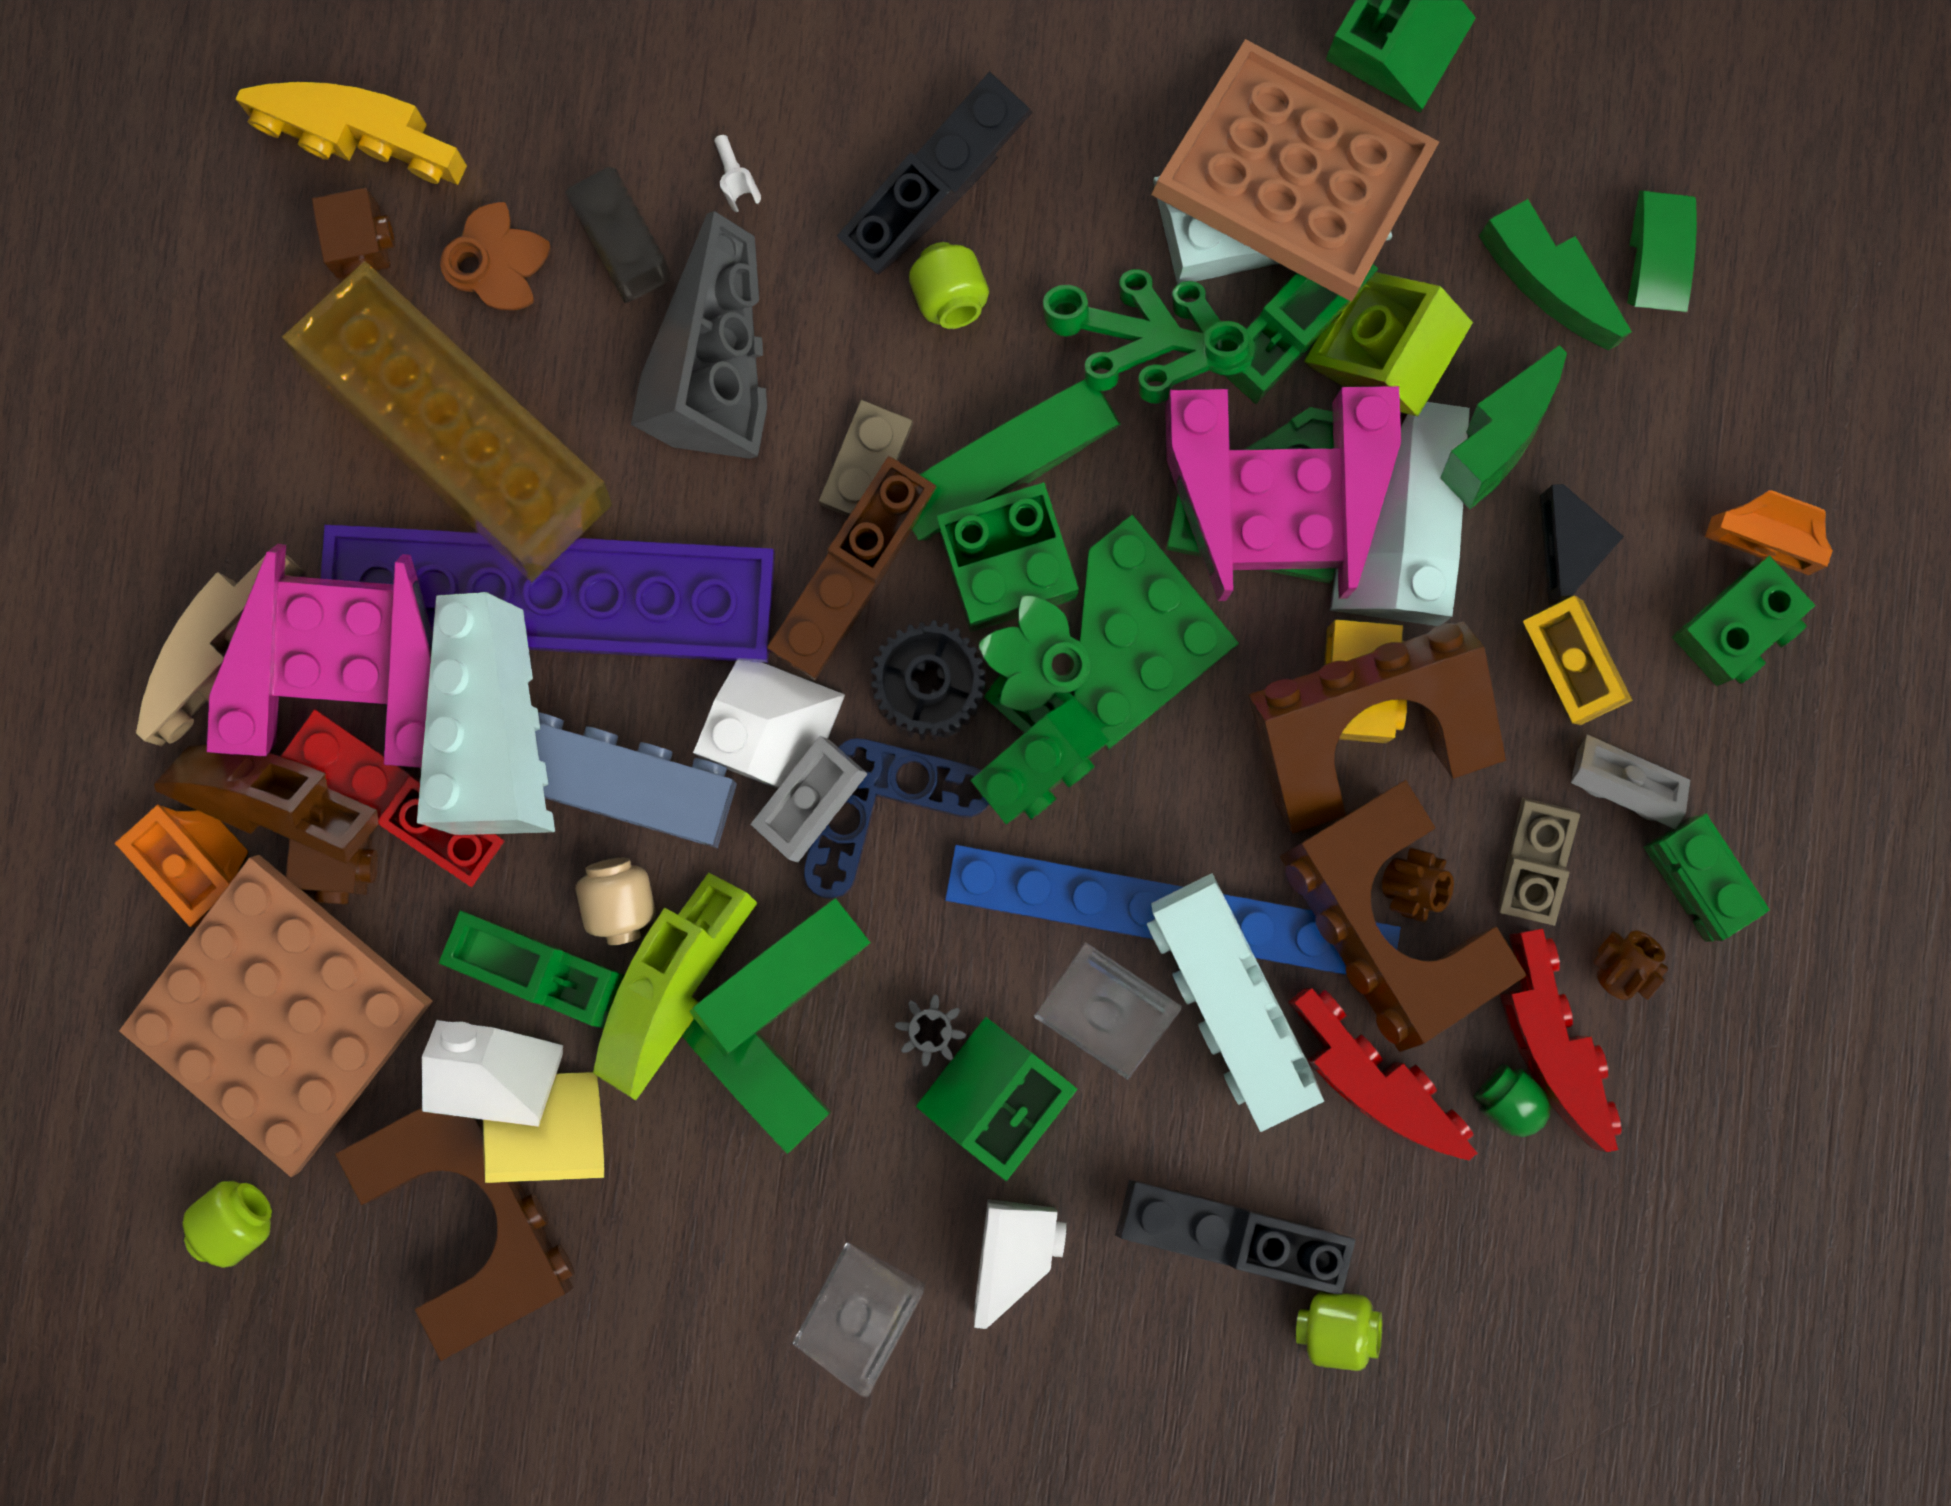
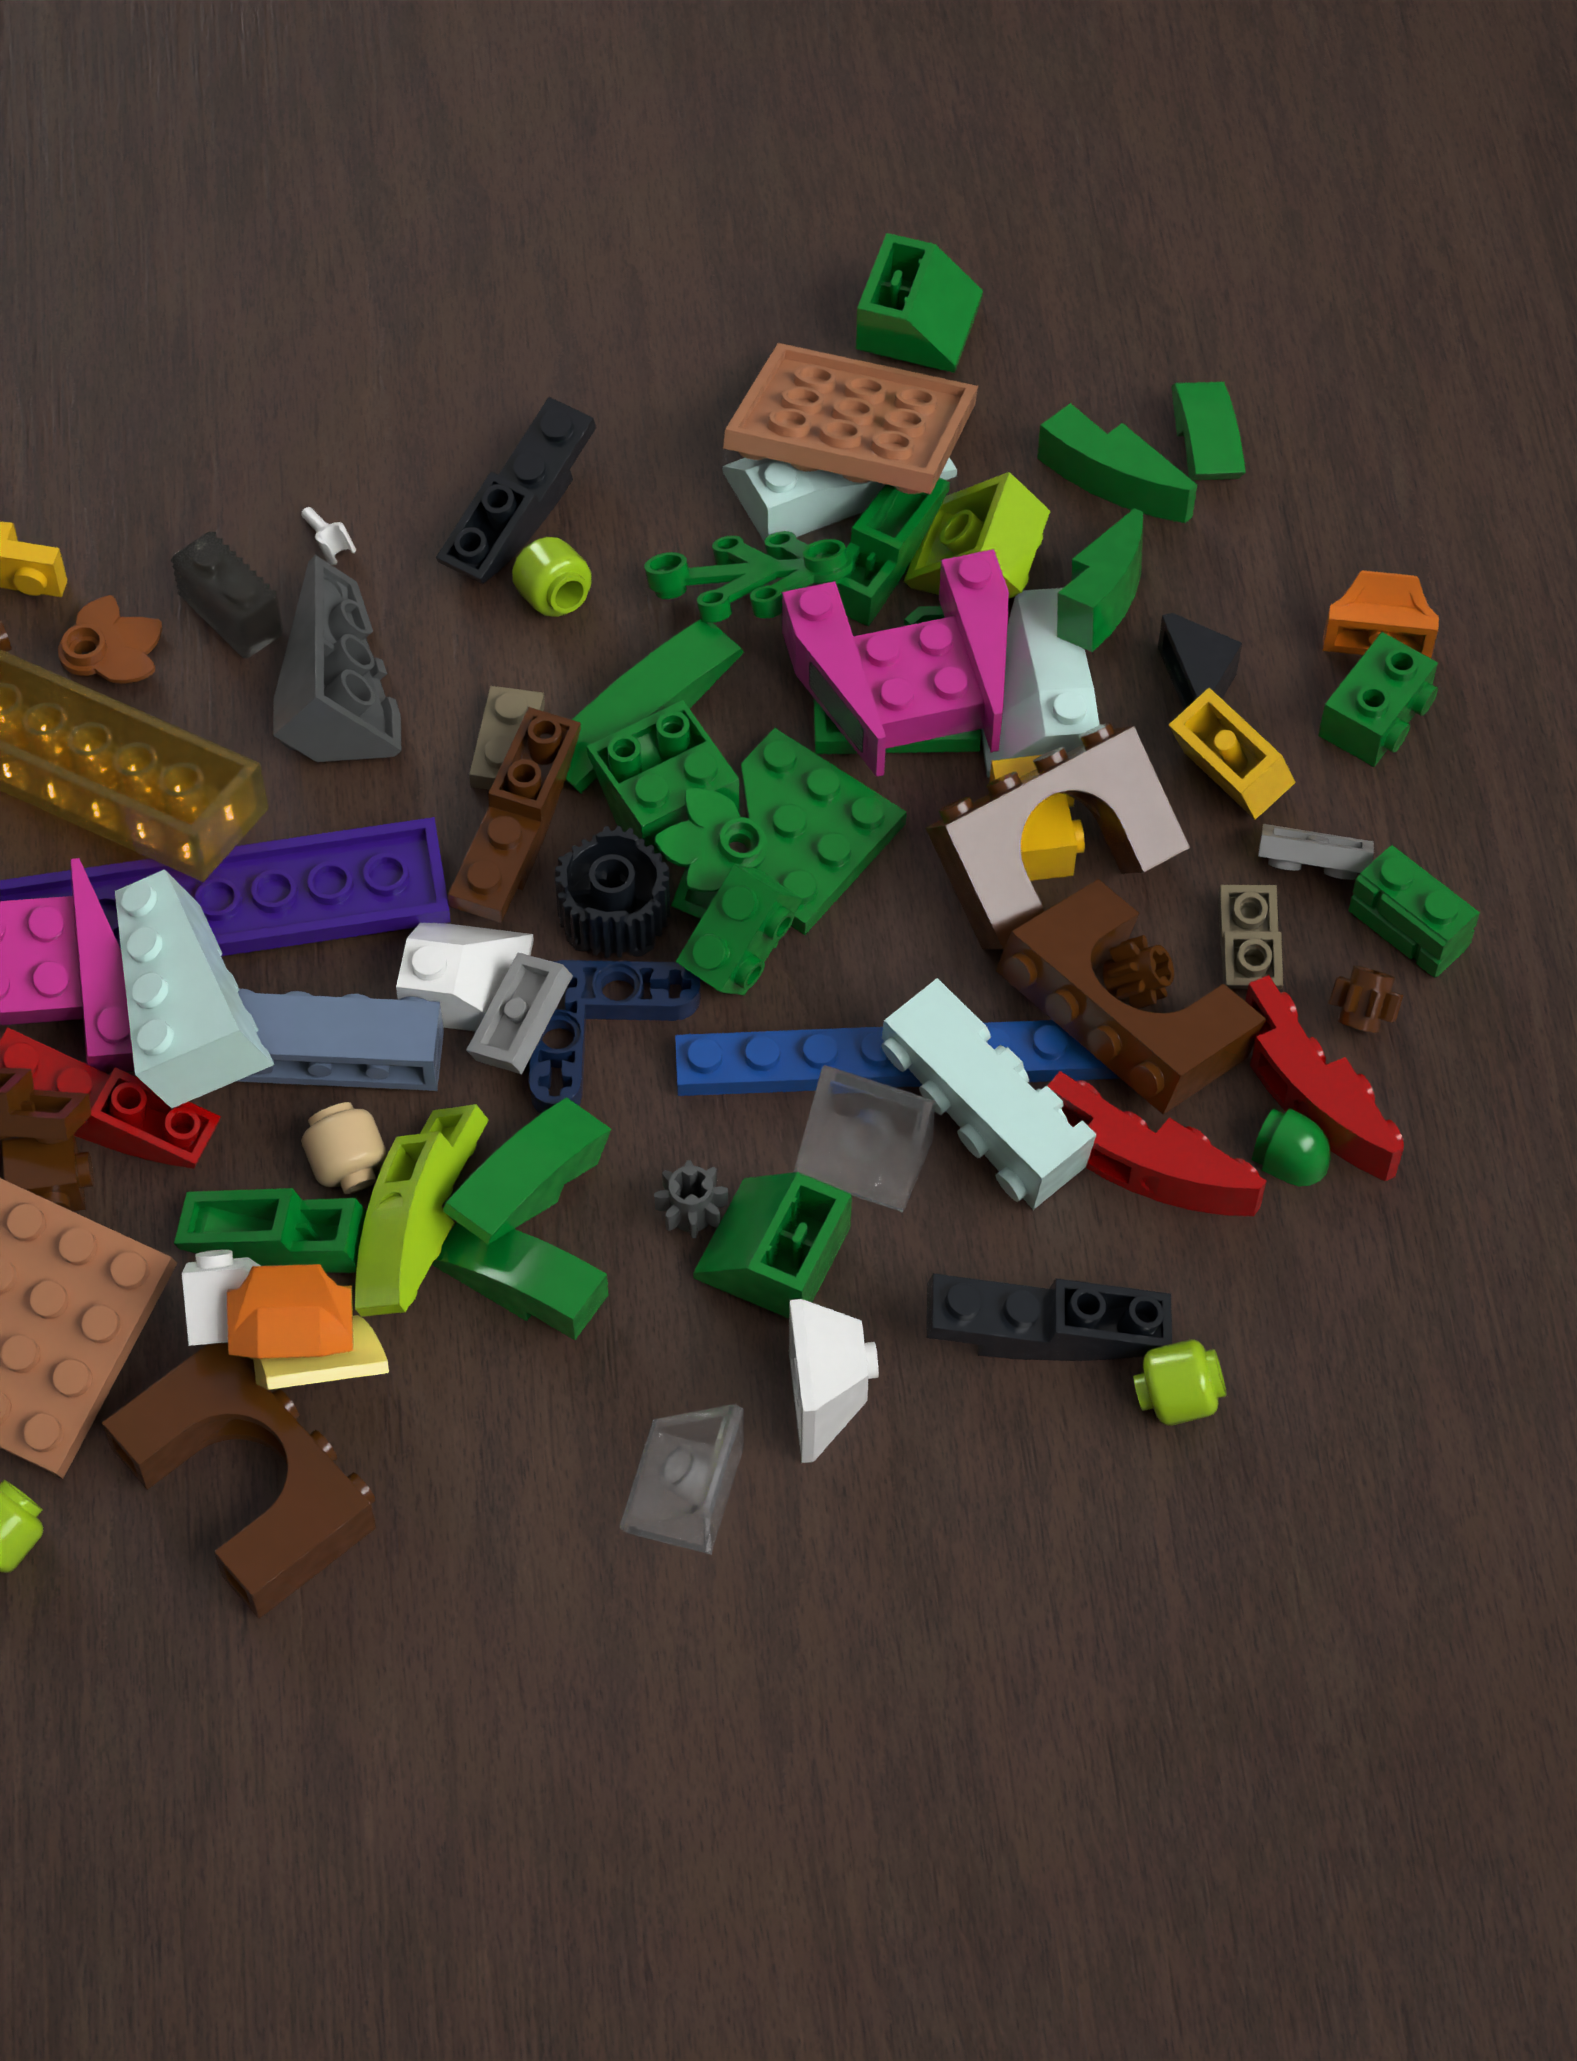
camera: 10 degrees left, 25 degrees down
none -> orange slope [227,1264,354,1359]

